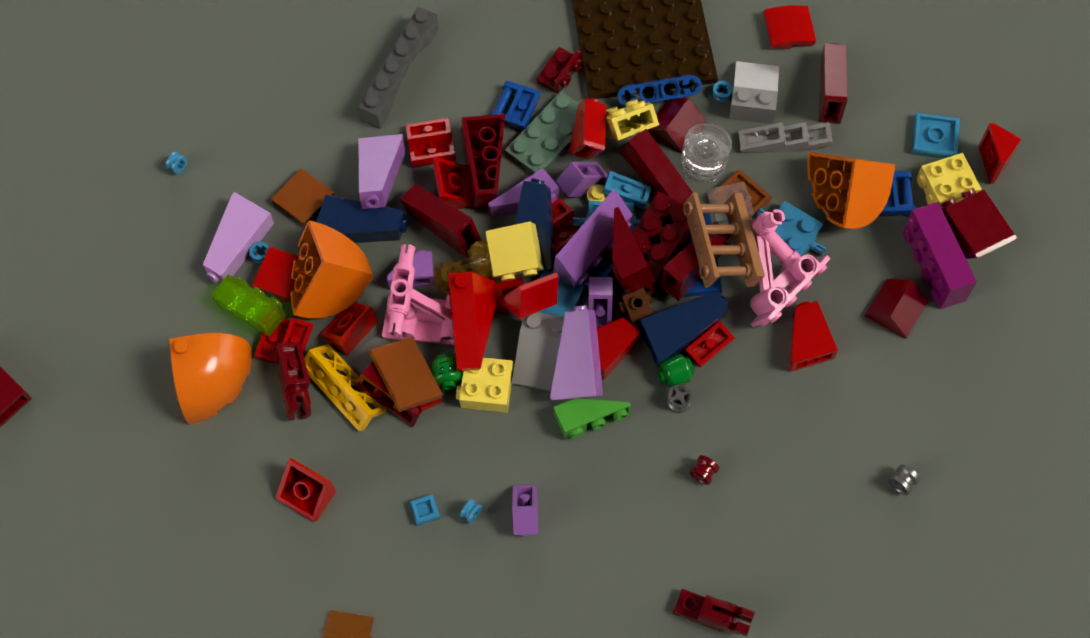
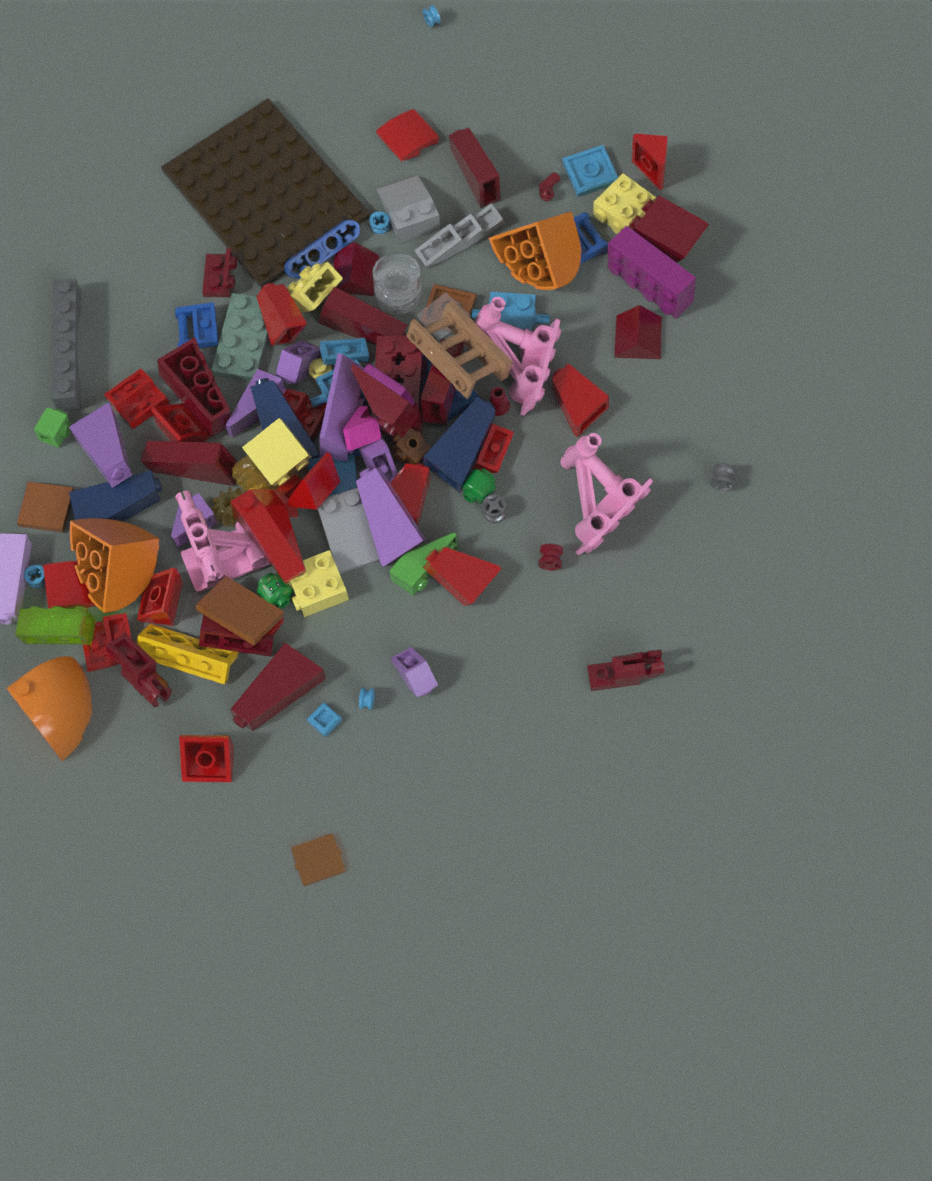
camera: 25 degrees left, 0 degrees up
none -> bright green brick [34,407,71,448]
none -> dark red slope [230,643,326,731]
none -> dark pink slope [343,406,381,450]
none -> magenta tile [363,364,415,406]
none -> red slope [423,547,502,606]
none -> dark red cone [488,386,510,416]
none -> dark red arm [539,172,561,202]
none -> bright pink plate [560,433,653,555]

